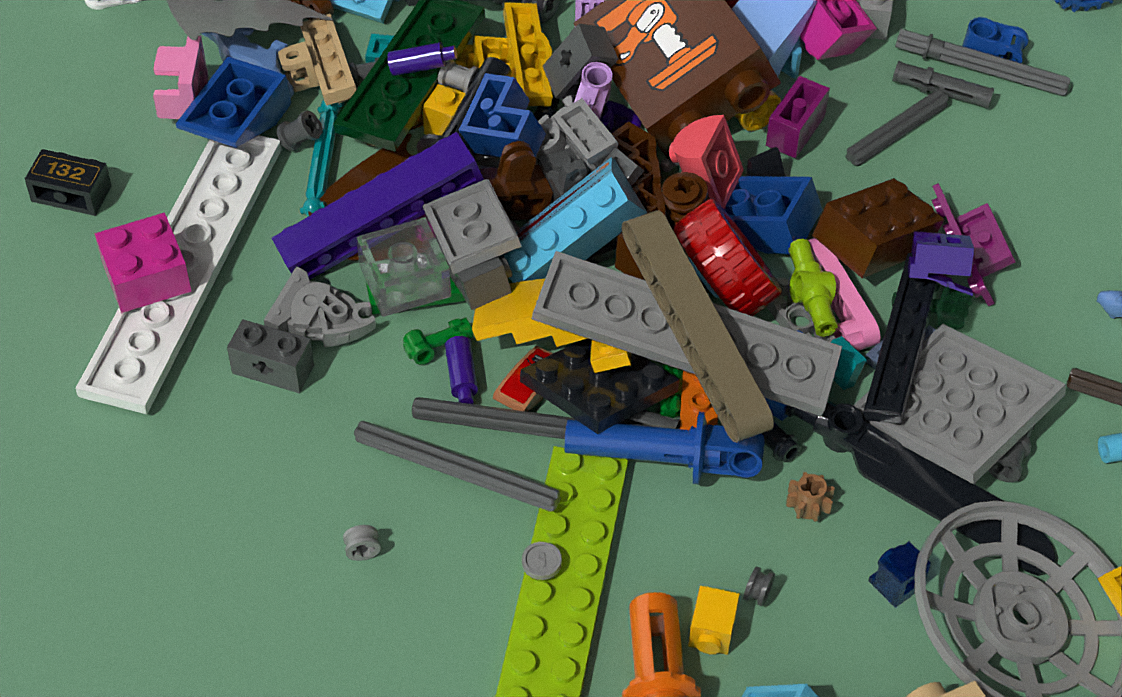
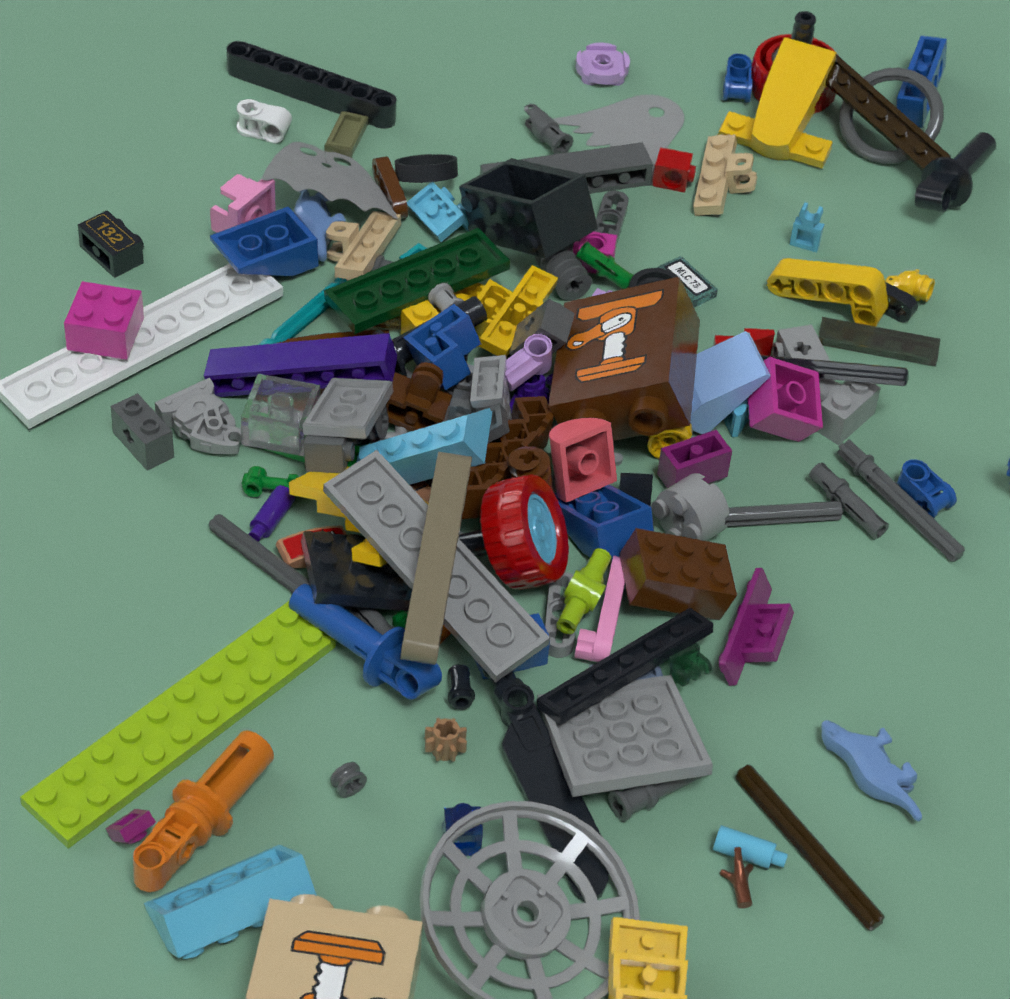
camera: 30 degrees right, 5 degrees down
dark grey bush [277,110,323,151] -> none
light grey bush [343,525,381,561] -> none
dark grey axle [354,421,561,512] -> none
dark purple cylinder [387,42,457,76] -> none
light grey piece [522,542,562,580] -> none
yellow brick [688,585,740,655] -> none
teal plate [831,336,867,390] -> none
dark purple piece [908,232,974,296] -> none
none -> light grey brick [651,473,729,541]

